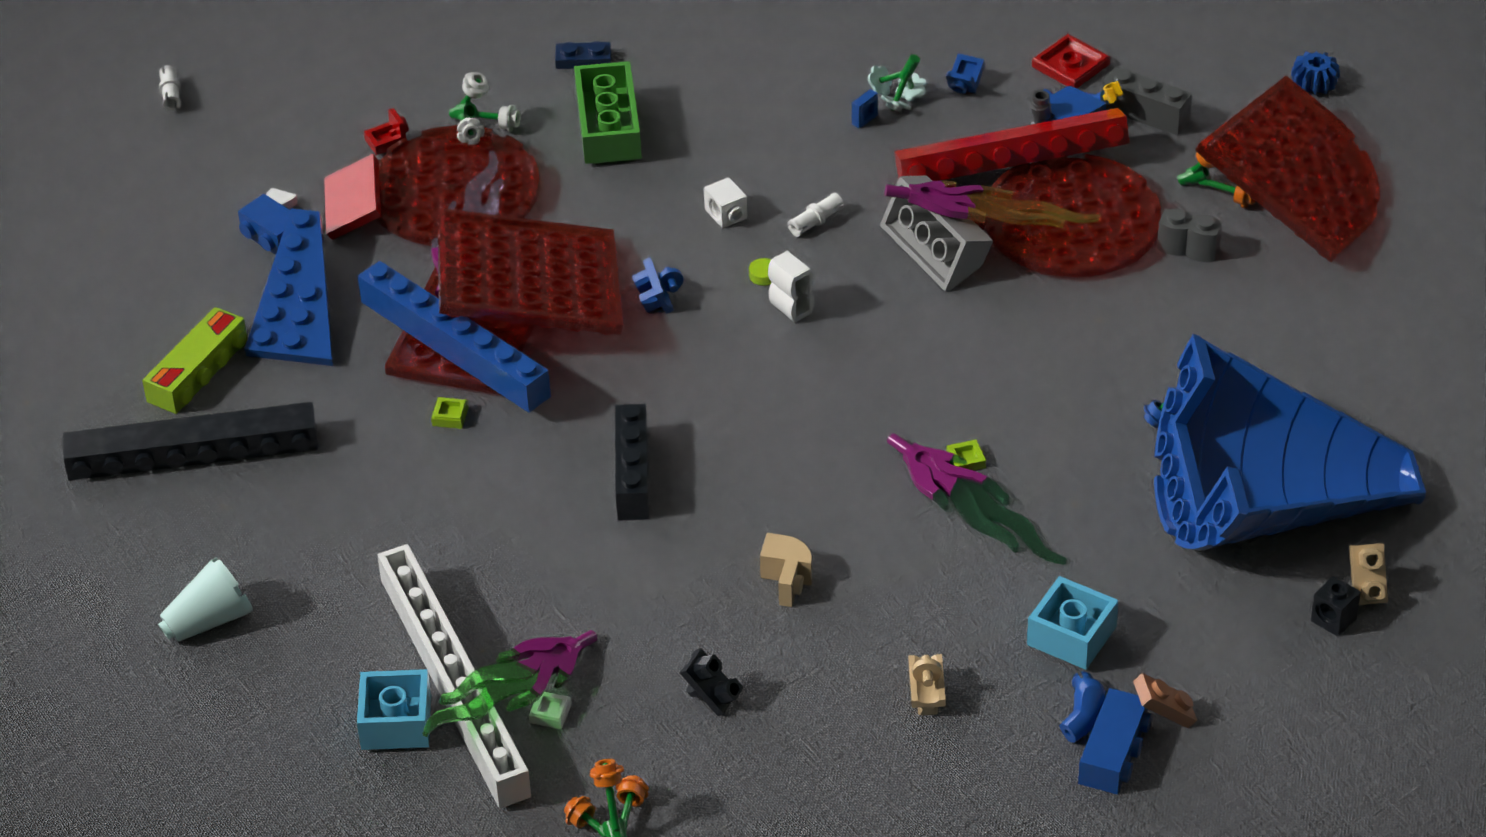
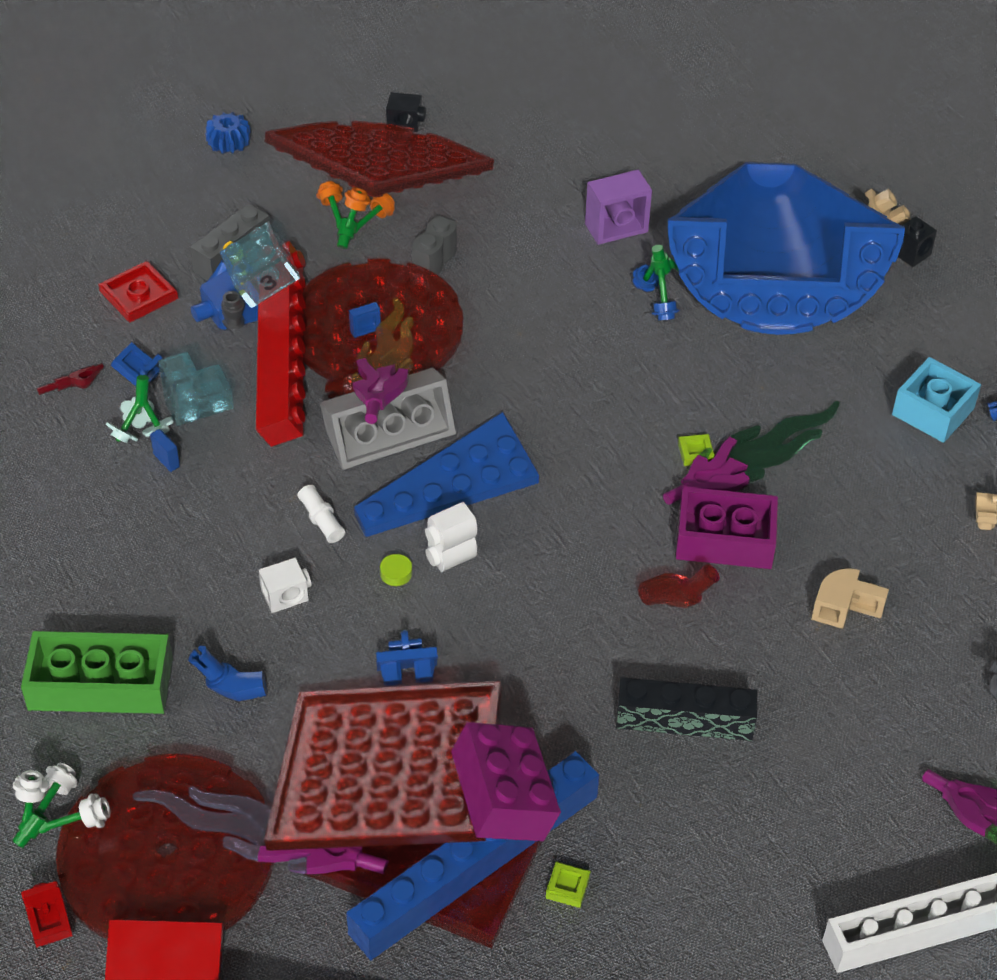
camera: 85 degrees left, 5 degrees up
none -> dark red hand [36,363,104,395]
none -> clear light blue brick [158,352,234,426]
none -> blue arm [188,645,267,701]
none -> clear light blue brick [220,221,301,308]
none -> blue tile [349,302,381,338]
none -> blue wing [354,412,539,537]
none -> black brick [386,92,426,132]
none -> magenta brick [451,722,561,841]
none -> medium lavender brick [585,169,652,245]
none -> clear red arm [638,564,720,608]
none -> magenta brick [676,487,778,569]

